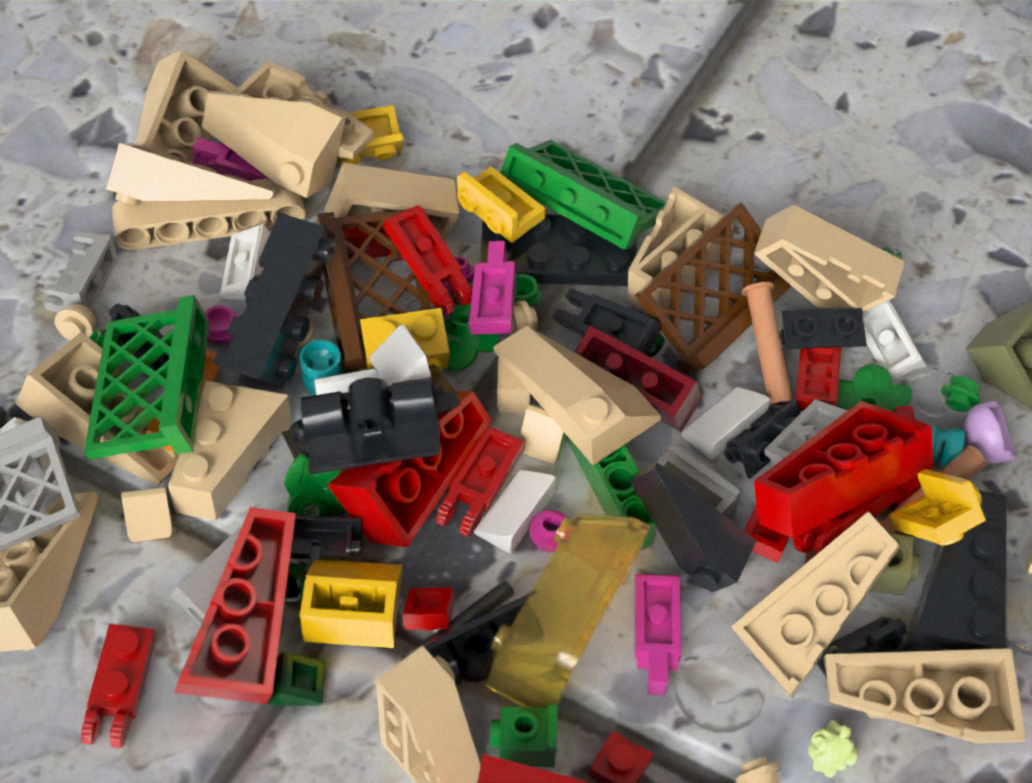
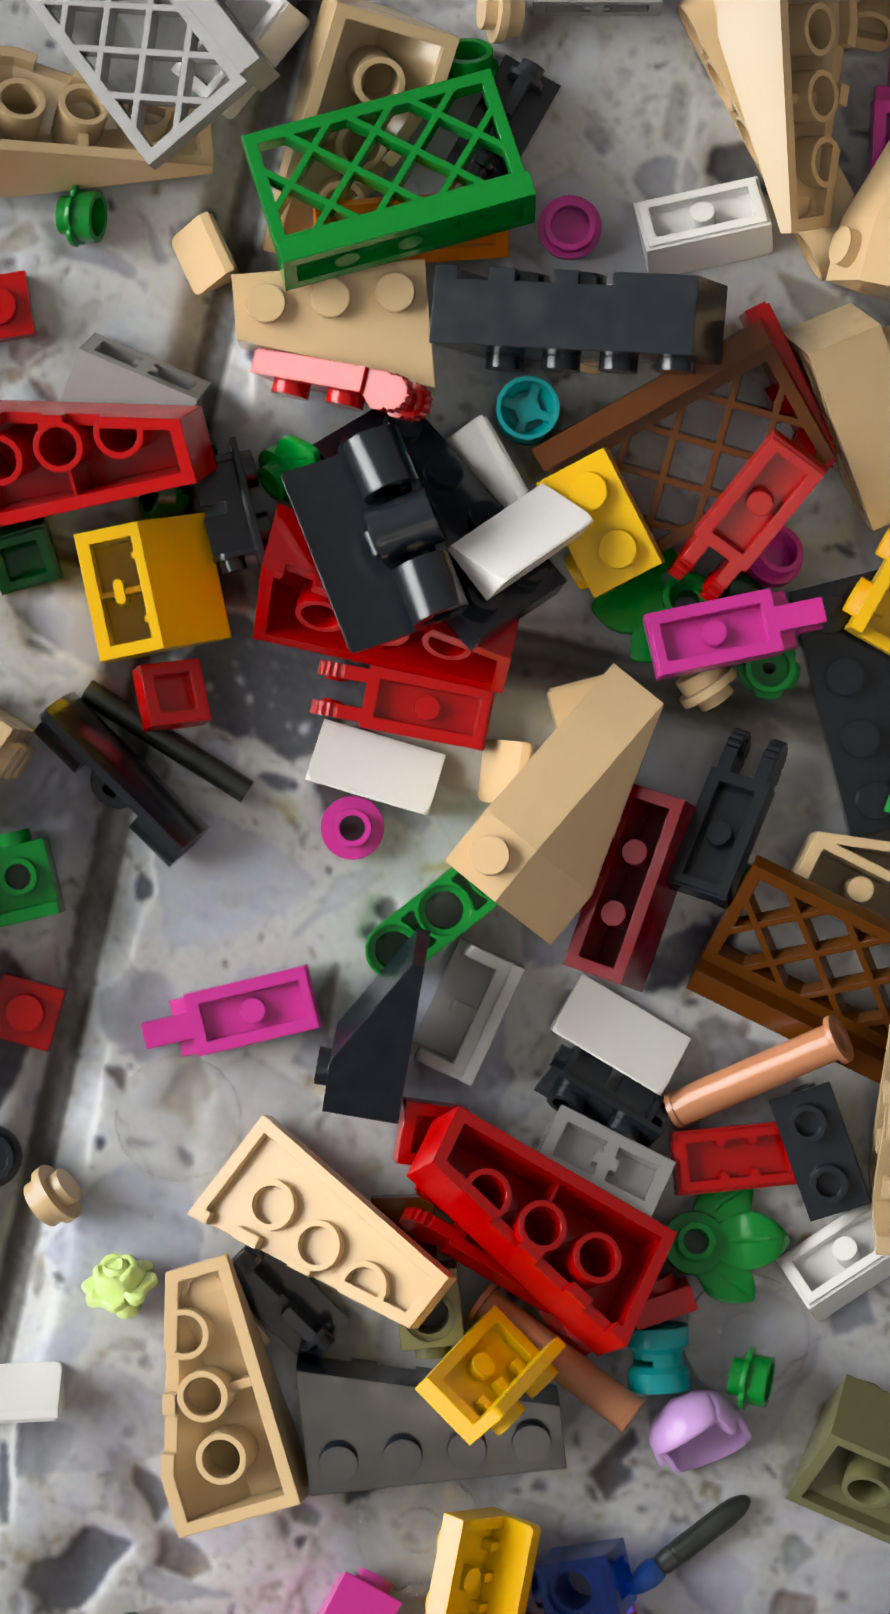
camera: 75 degrees right, 35 degrees up
clear yellow windscreen [486,513,651,708] -> none
none -> green plate [55,185,107,247]
none -> hinge [250,347,434,422]

